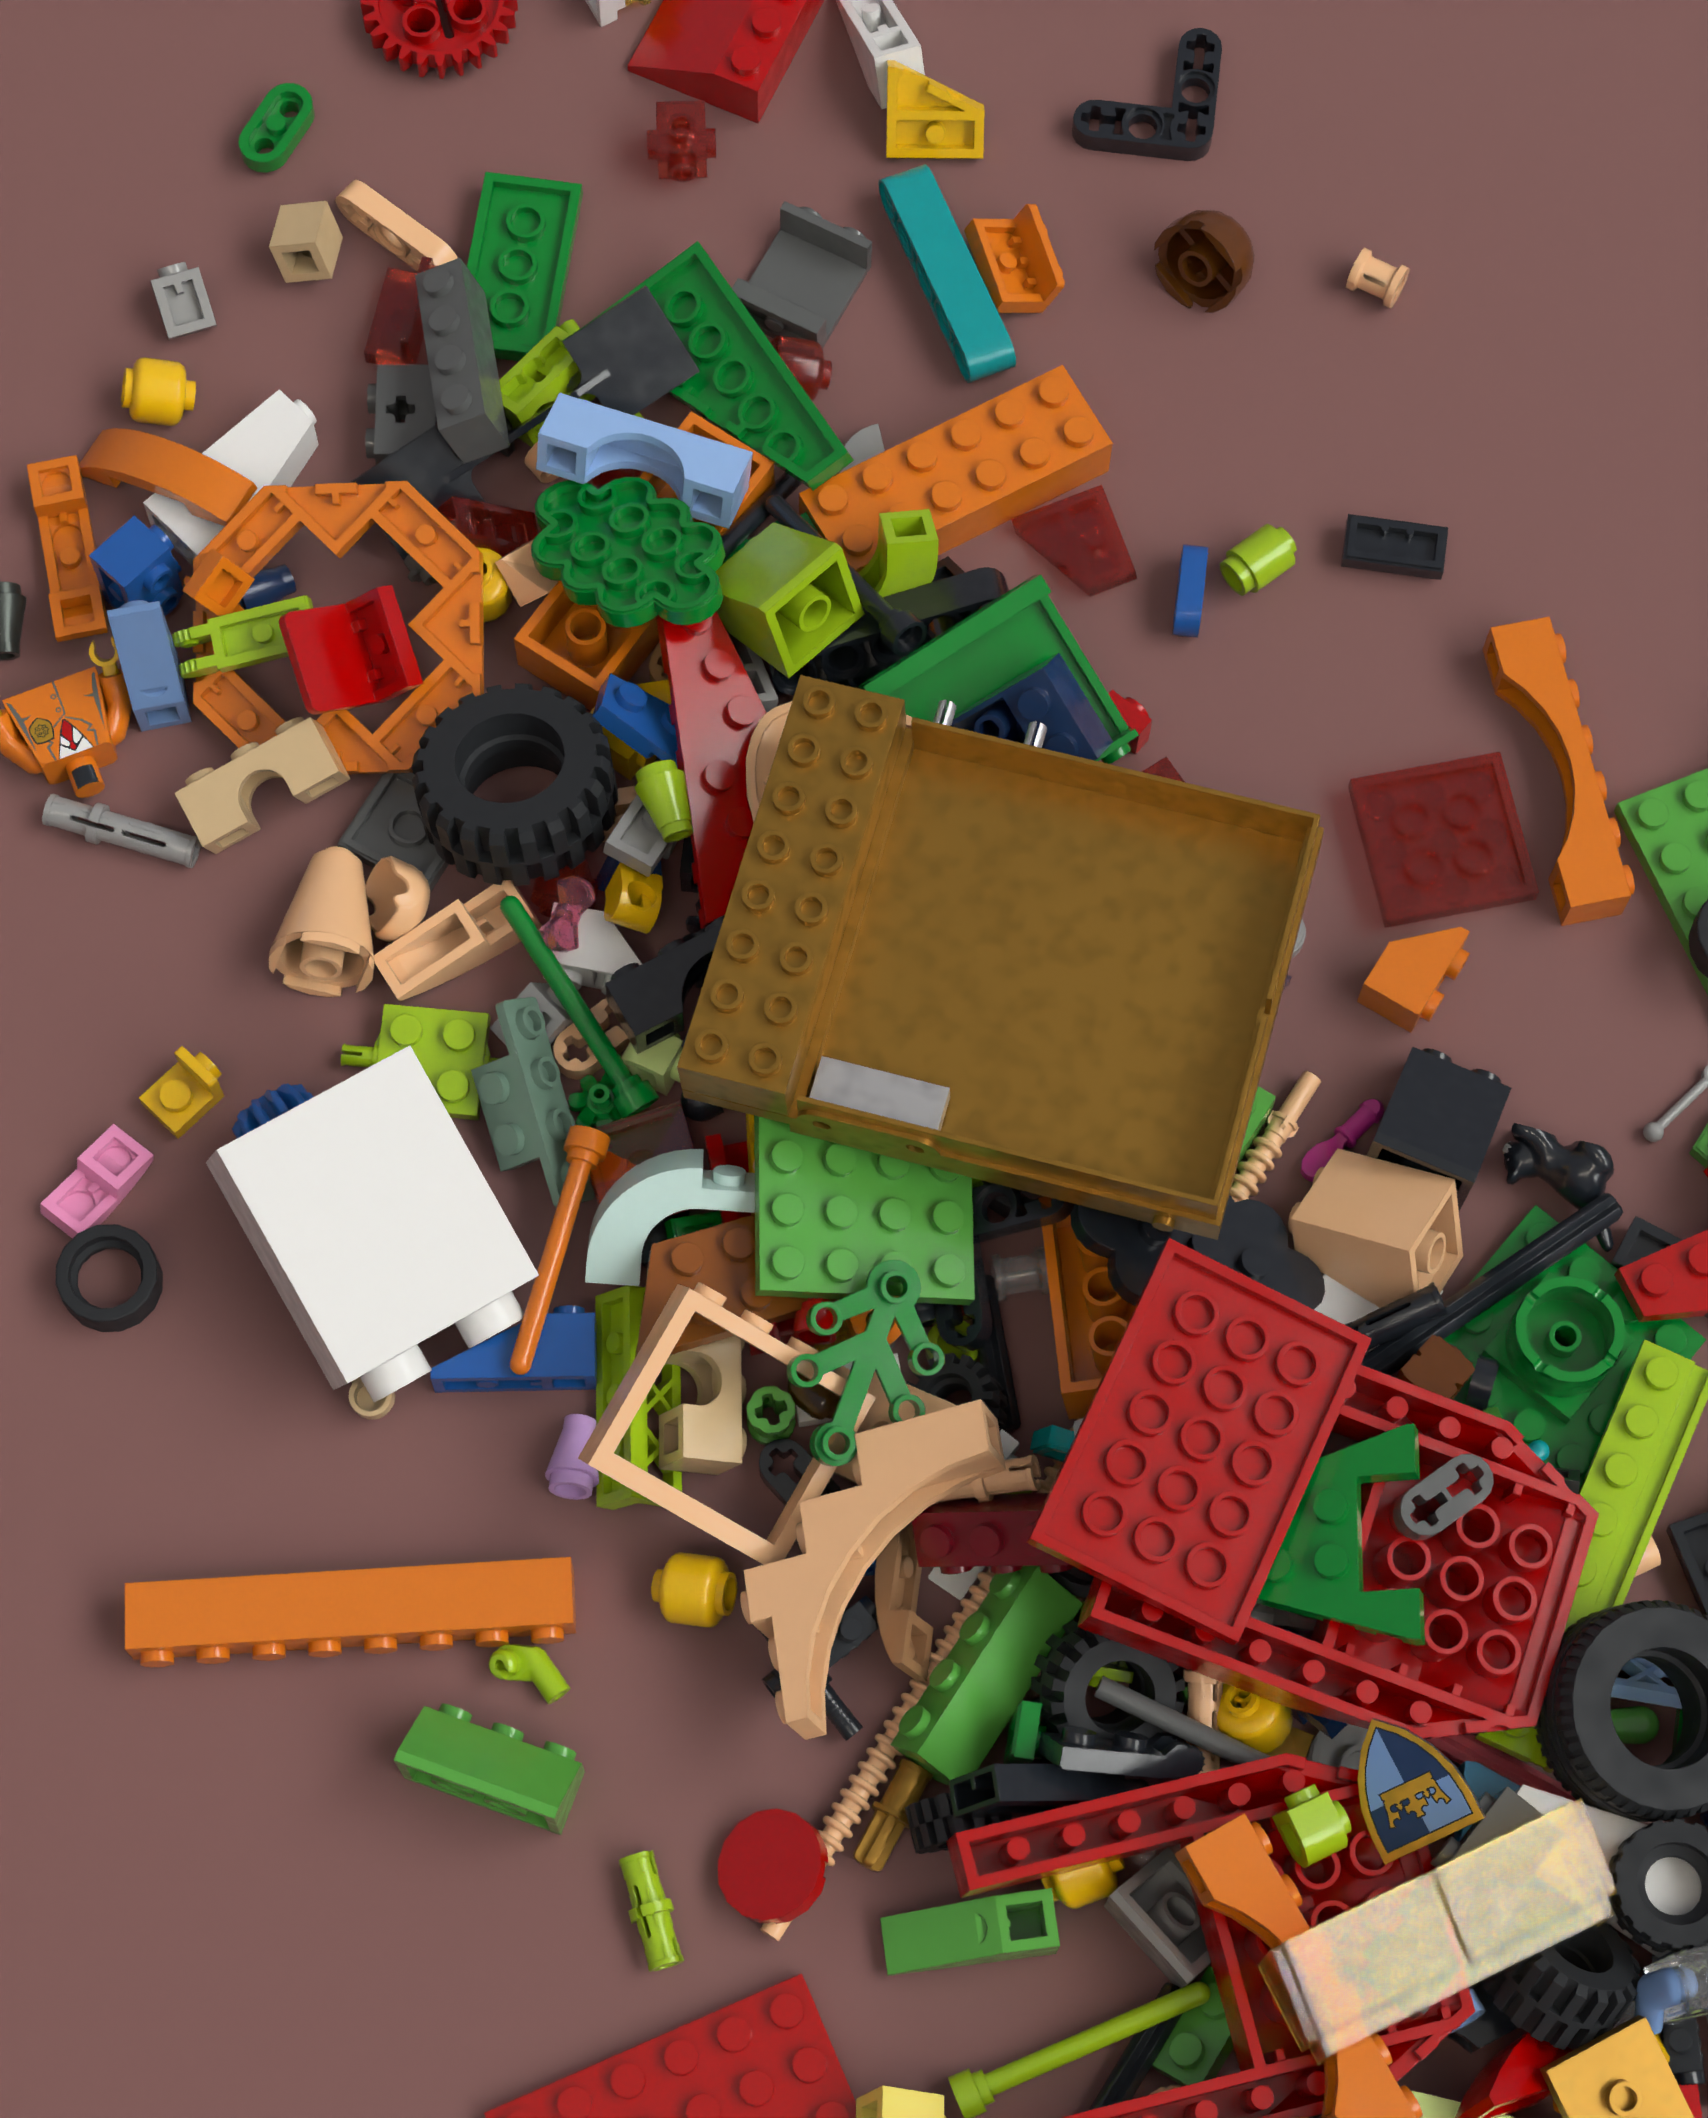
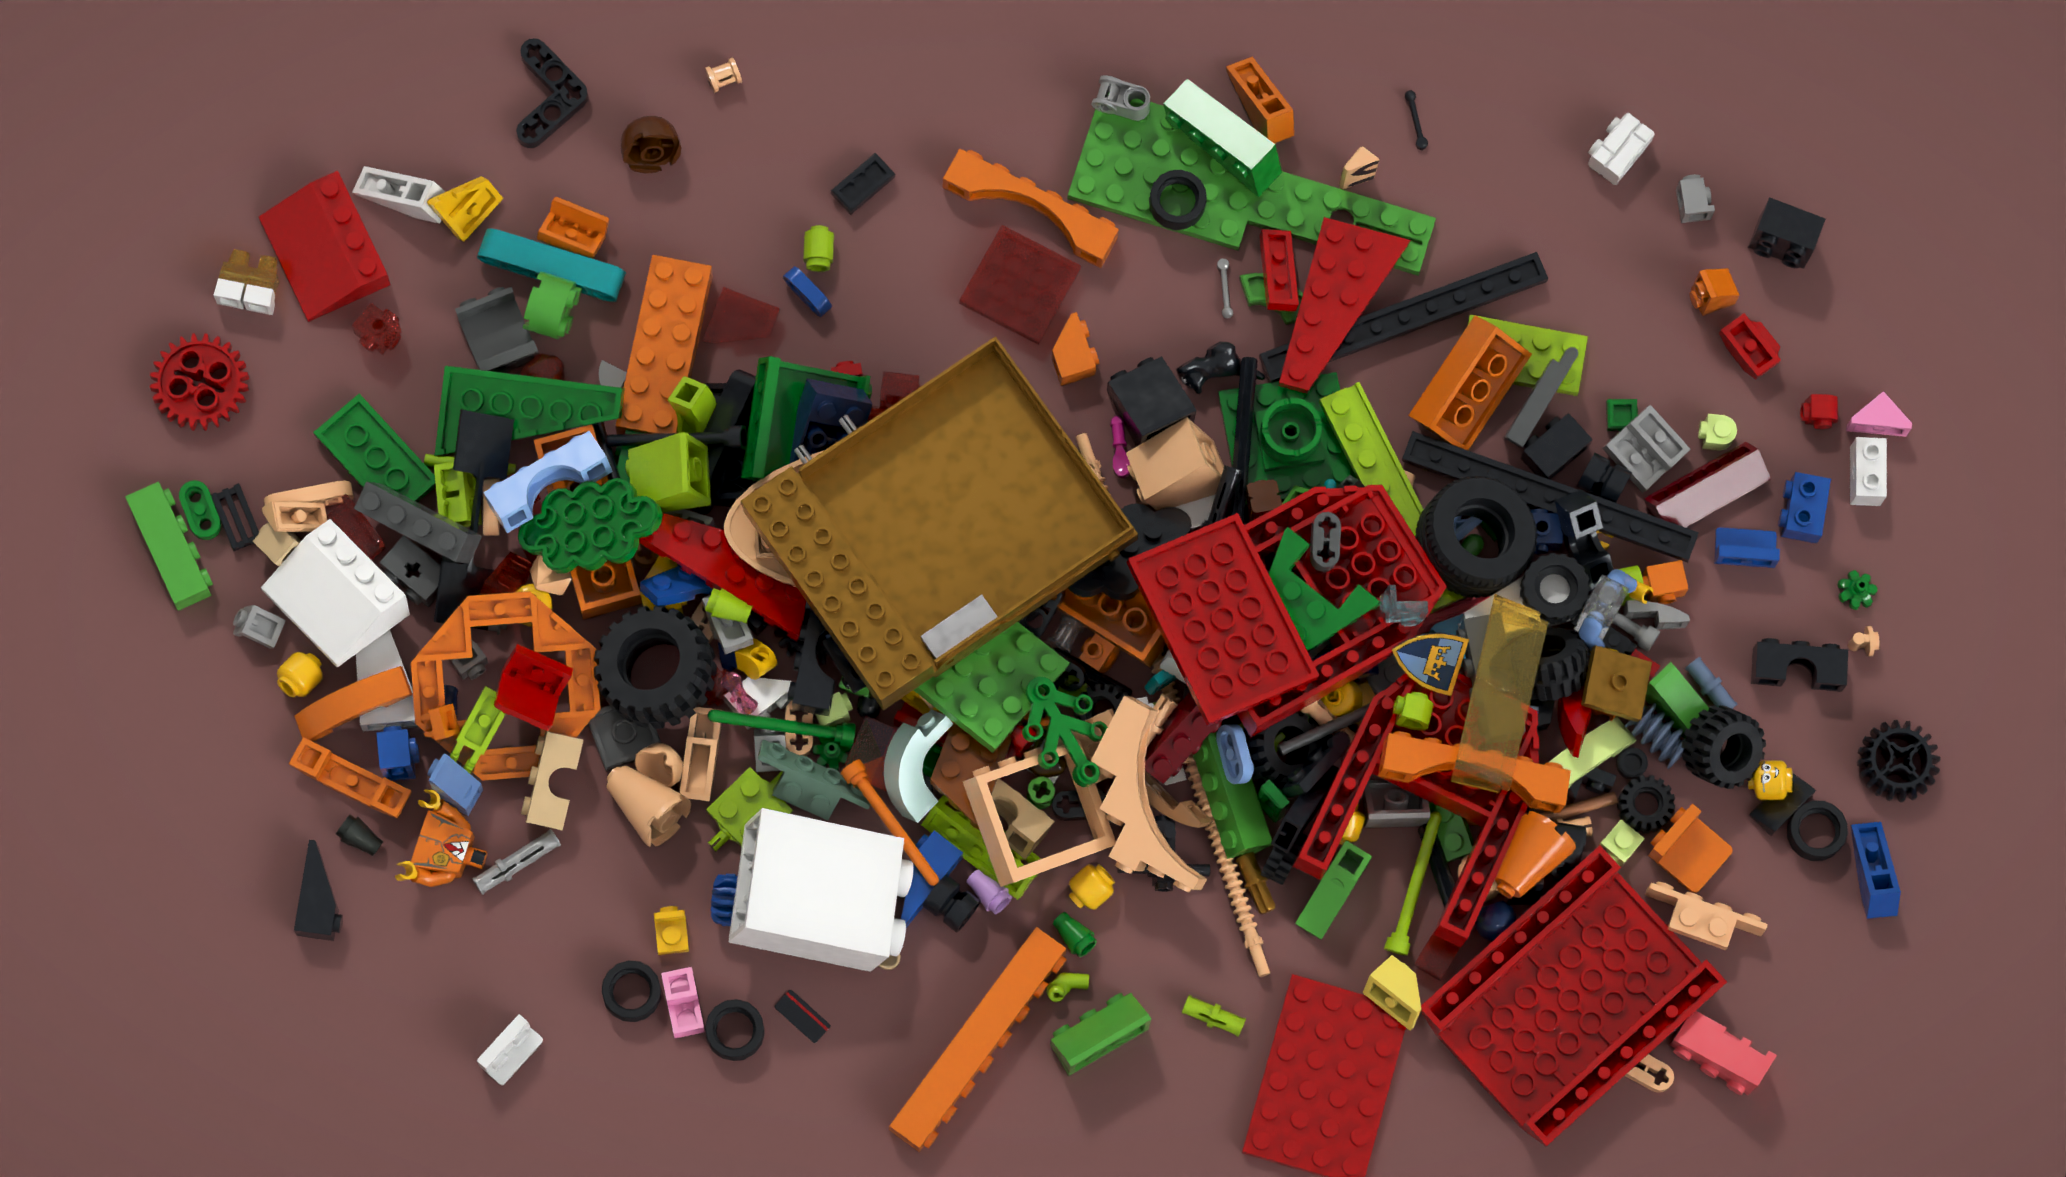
camera: 55 degrees left, 5 degrees up
red tile [718,1808,828,1924] -> none
black tile [1465,1355,1500,1411] -> none
none -> bright green brick [125,481,213,611]
none -> black tile [211,483,259,551]
none -> white slope [261,519,410,667]
none -> light nougat slope [262,501,327,532]
none -> light grey plate [451,640,488,680]
none -> bright green brick [523,271,582,340]
none -> black tyre [602,960,661,1022]
none -> black sticker [775,990,831,1043]
none -> black wheel [923,875,981,933]
none -> green cone [1052,912,1097,957]
none -> orange plate [1079,633,1120,673]
none -> light blue plate [1216,724,1254,784]
none -> clear light blue bracket [1380,585,1428,626]

